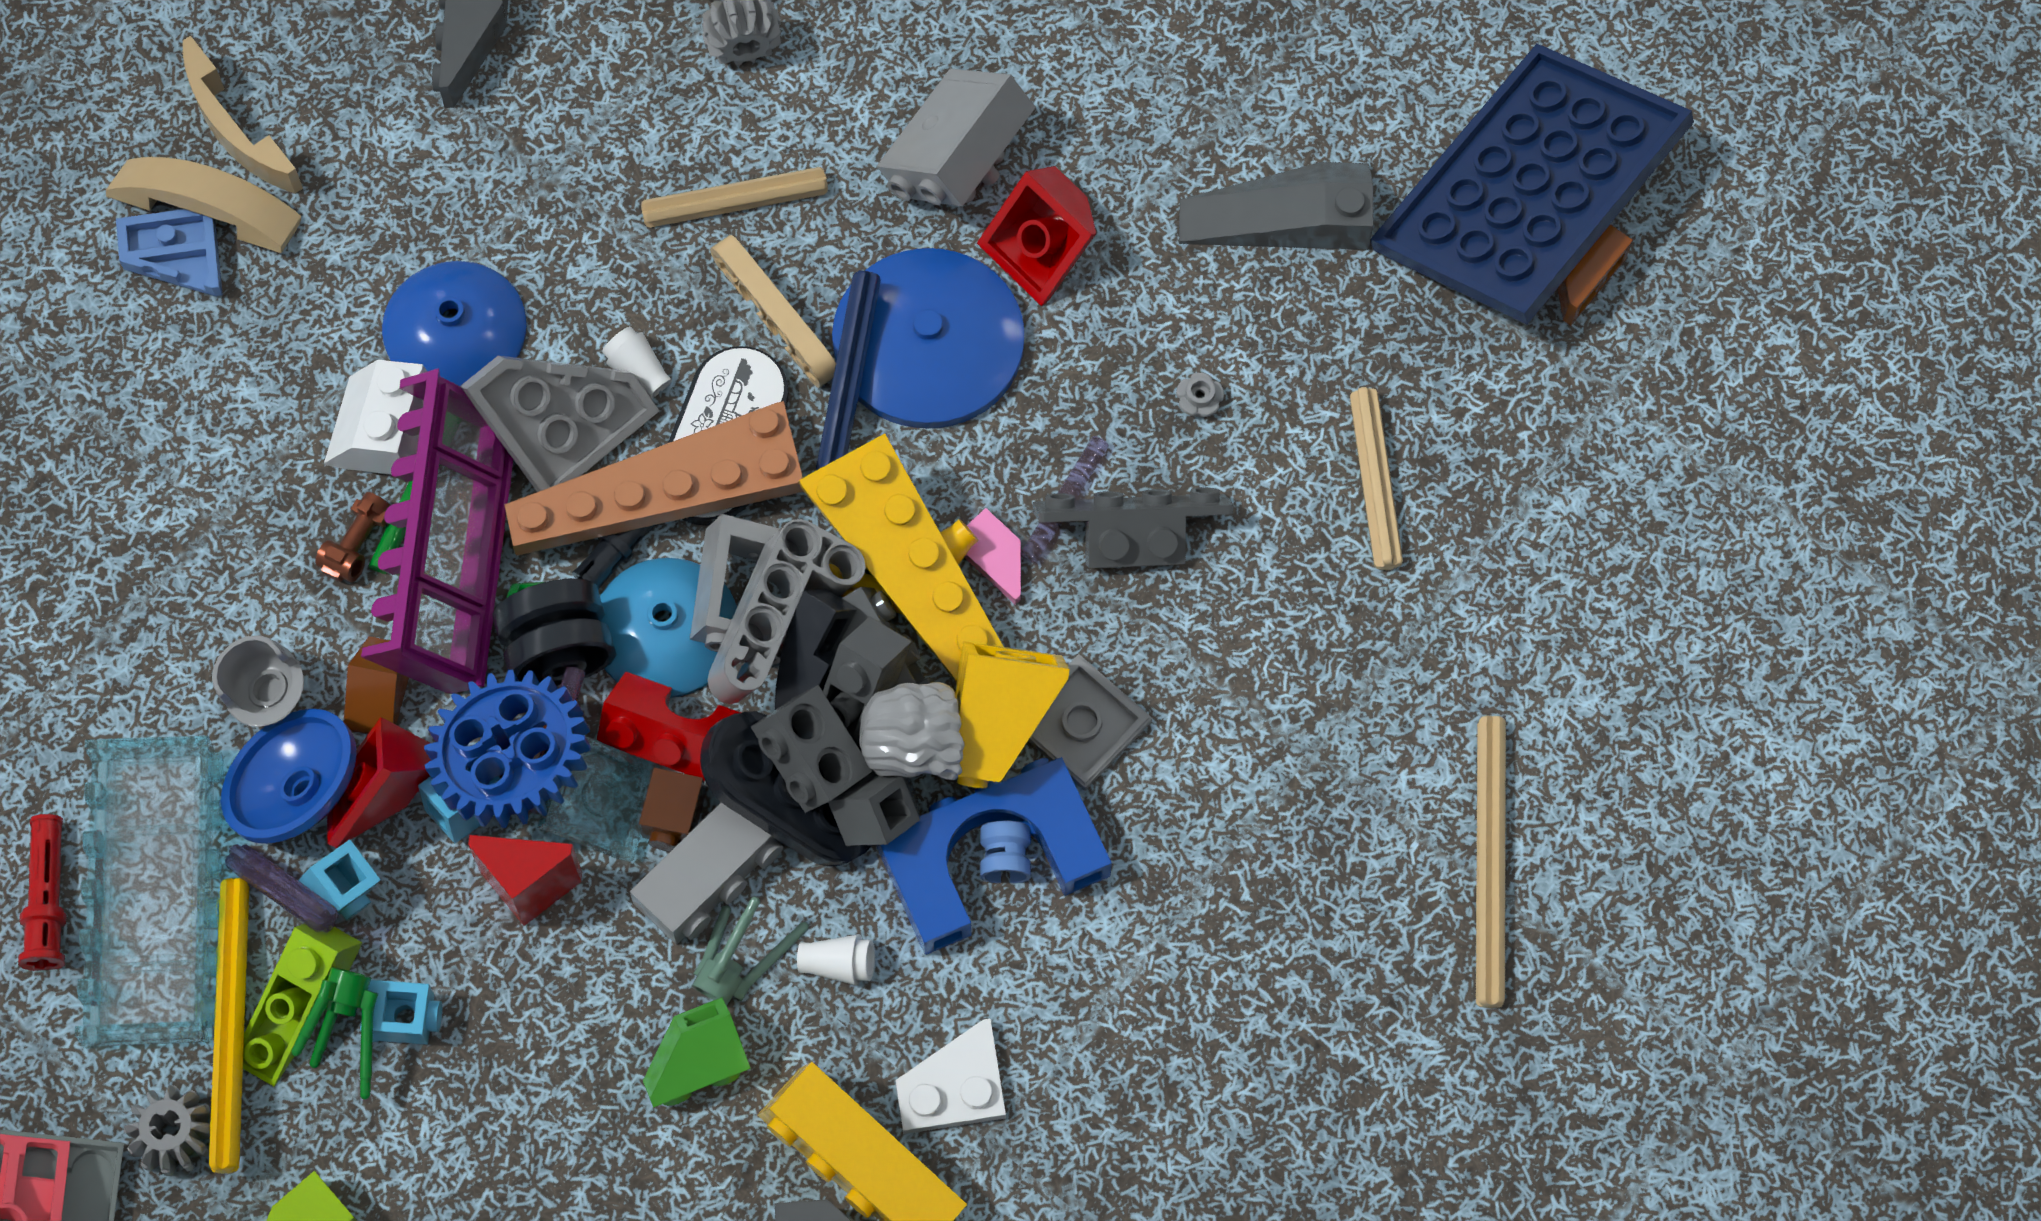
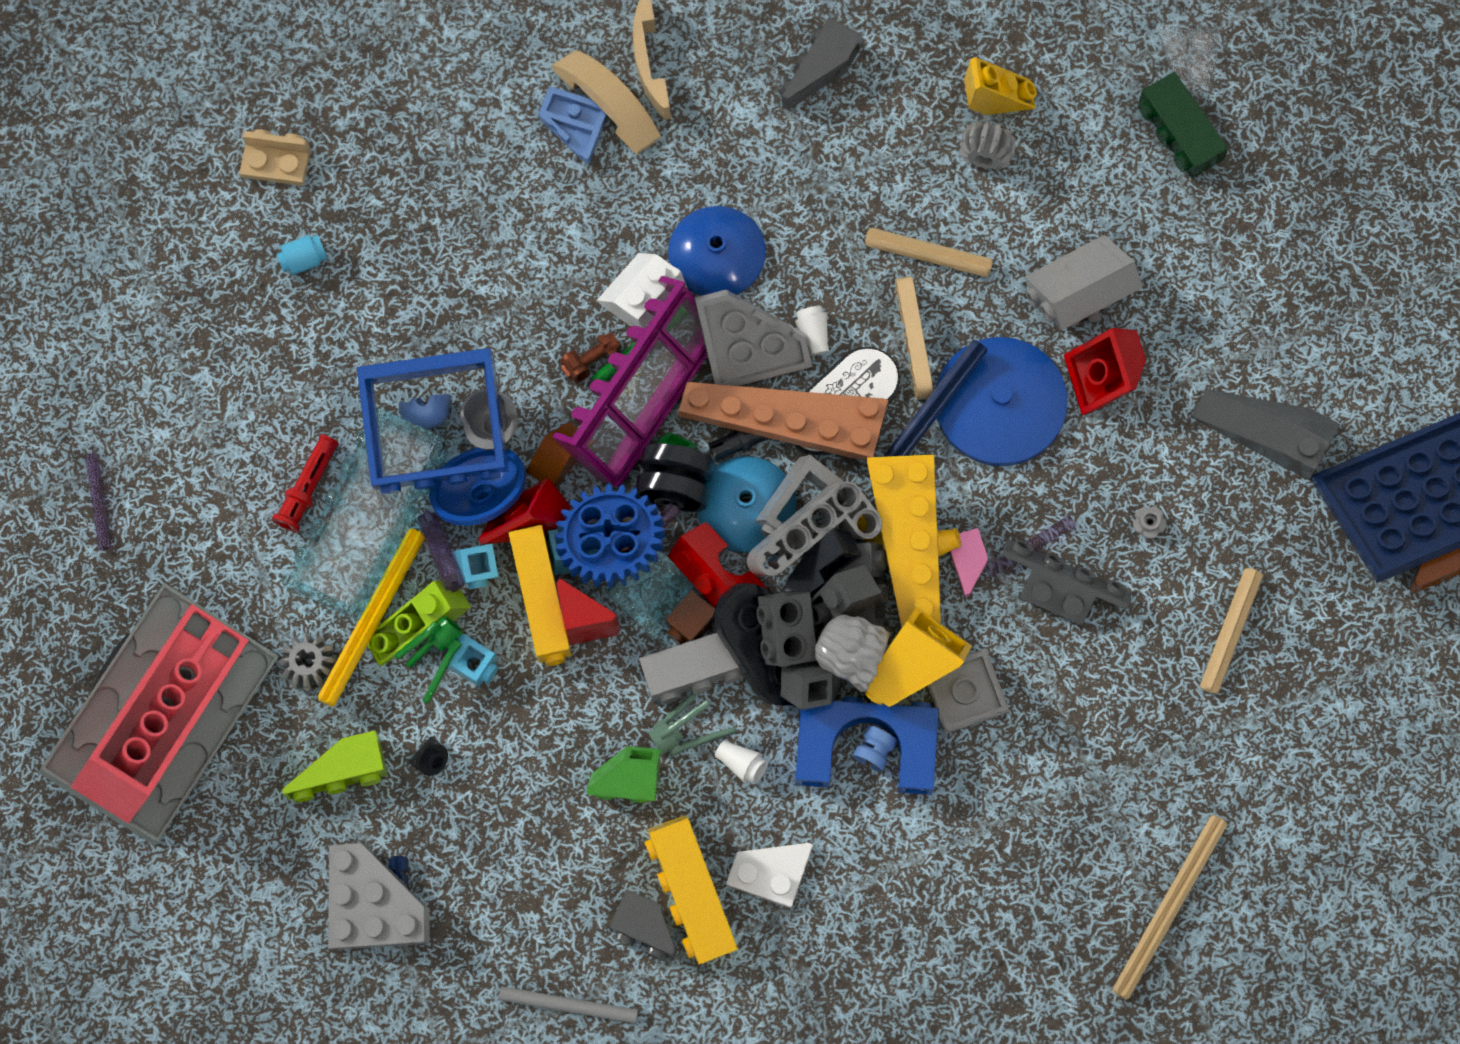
camera: 35 degrees right, 5 degrees up
none -> blue window [357,348,509,494]
none -> medium blue hair [399,394,451,429]
none -> black plate [409,736,448,776]
none -> yellow slope [508,525,572,666]

